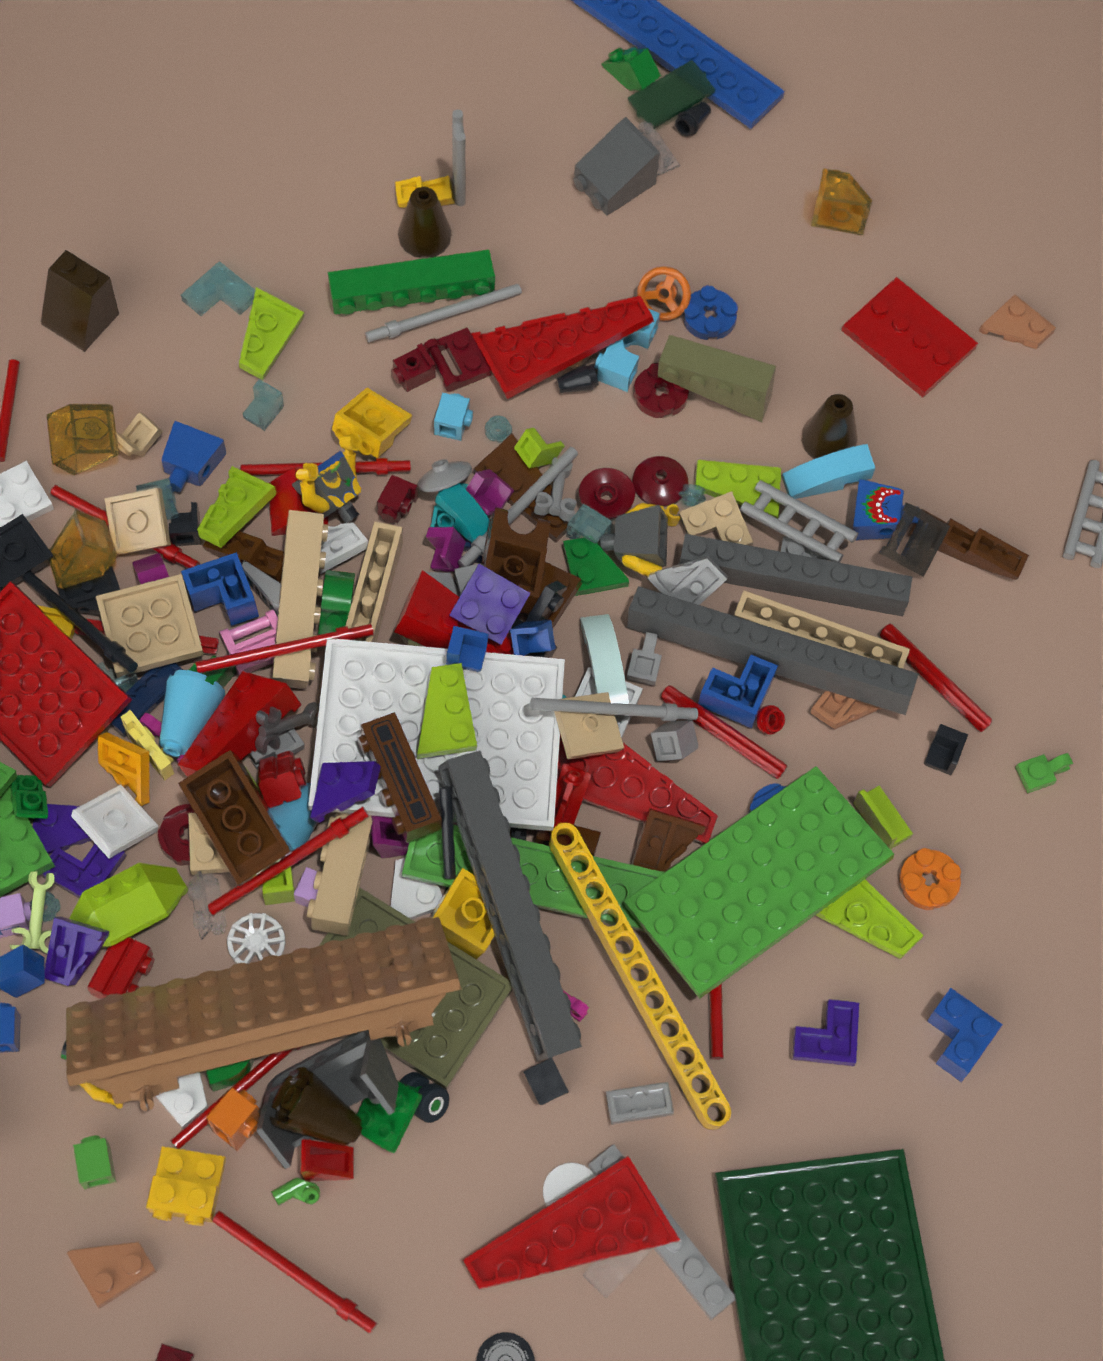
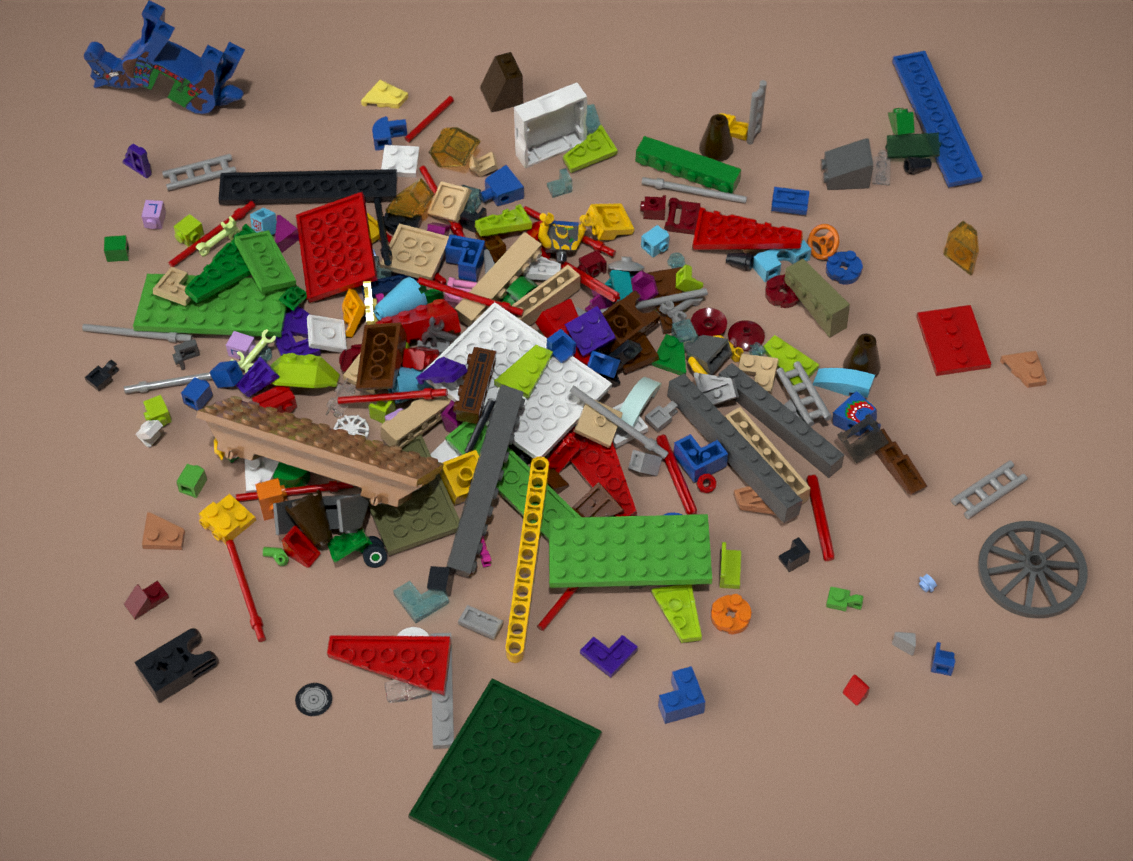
camera: 40 degrees right, 10 degrees down
none -> clear light blue plate [393,581,449,623]
none -> white tile [514,83,587,169]
none -> red axle [561,262,620,302]
none -> blue plate [771,187,810,215]

